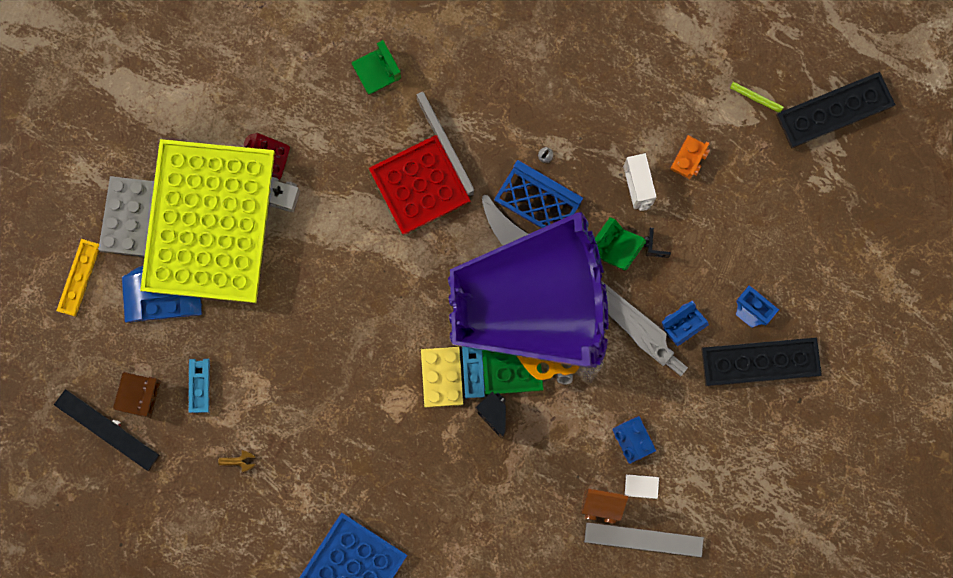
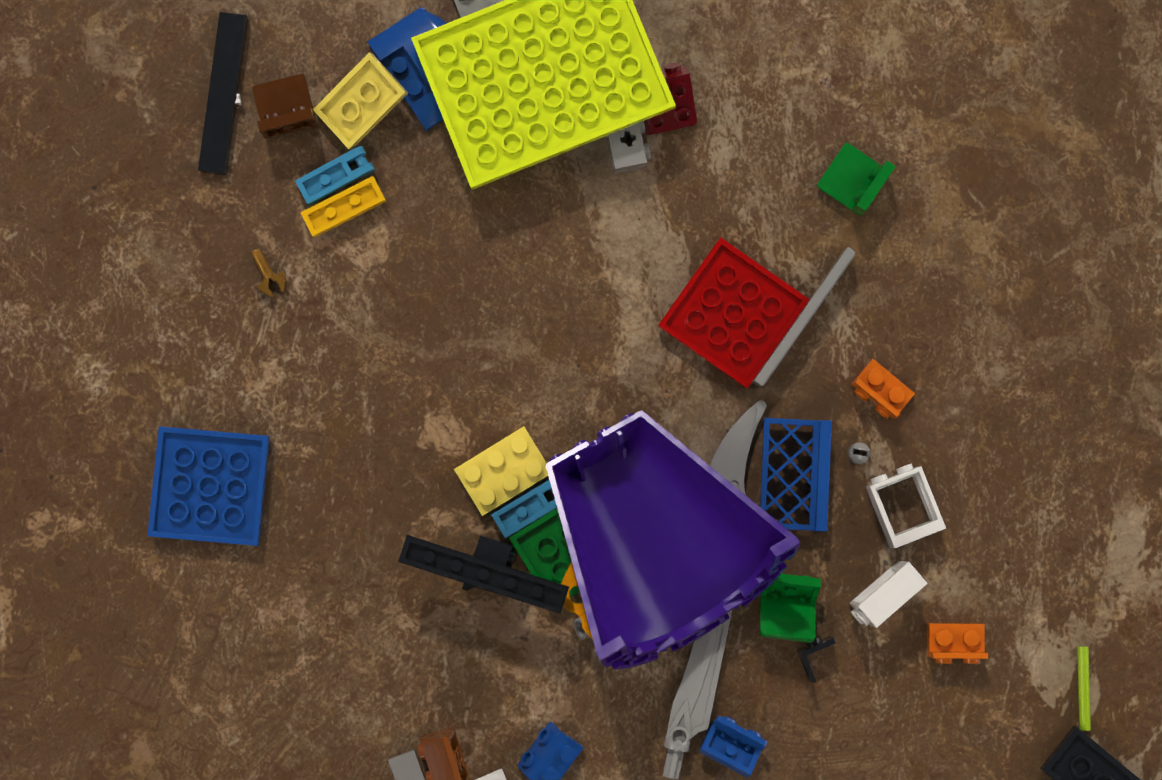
camera: 60 degrees right, 5 degrees up
none -> yellow plate [300,176,387,238]
none -> light yellow plate [313,52,408,150]
none -> black tile [398,535,569,614]
none -> orange bracket [851,359,915,419]
none -> white window [866,463,946,548]

